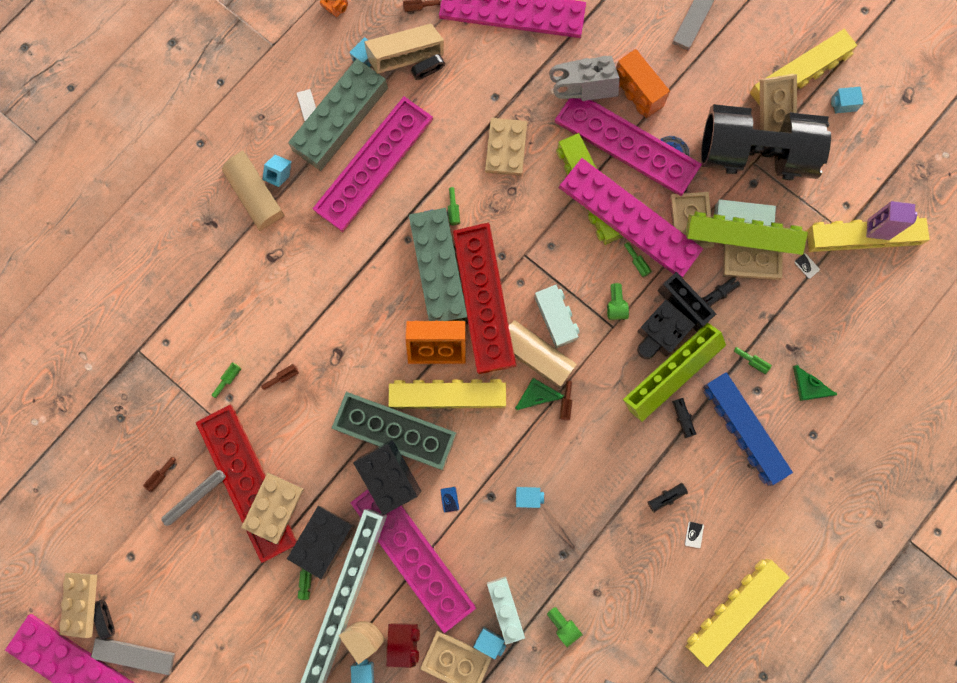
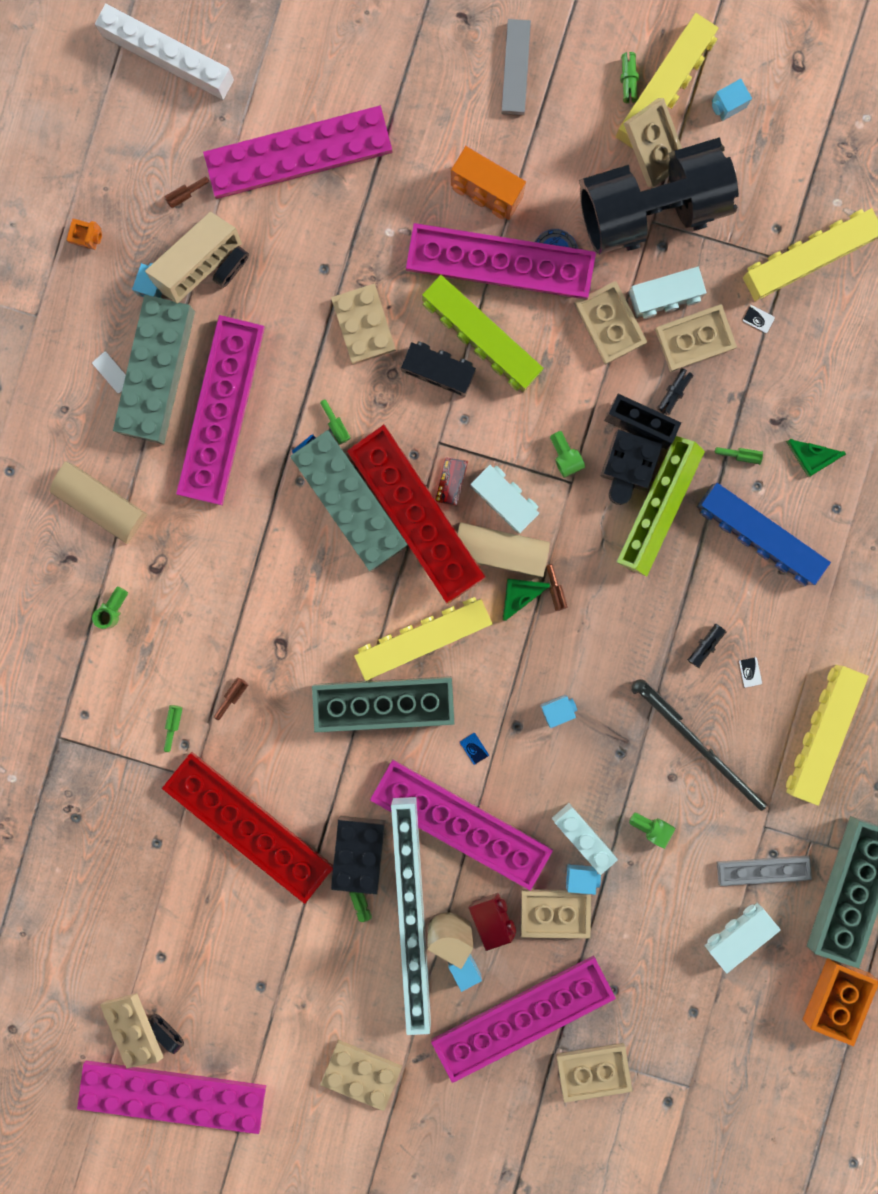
camera: 25 degrees left, 10 degrees up
light grey tile [91,637,175,675] -> none
copper axle [143,457,176,492] -> none
light grey axle [161,470,225,526] -> none
tan plate [241,473,304,544] -> none
medium azure brick [262,155,292,187] -> none
black brick [353,439,422,515] -> none
orange brick [405,321,466,364] -> none
light grey brick [549,56,619,101] -> none
dark pink plate [559,158,703,277] -> none
bright green axle [624,242,652,277] -> none
black pin [672,397,697,438] -> none
lime brick [685,211,808,255] -> none
medium lavender brick [866,201,917,240] -> none
none -> bright green axle [92,587,128,629]
none -> black brick [401,341,476,397]
none -> slope [435,457,468,507]
none -> bright green pin [620,52,639,103]
none -> pearl dark grey bar [631,679,767,811]

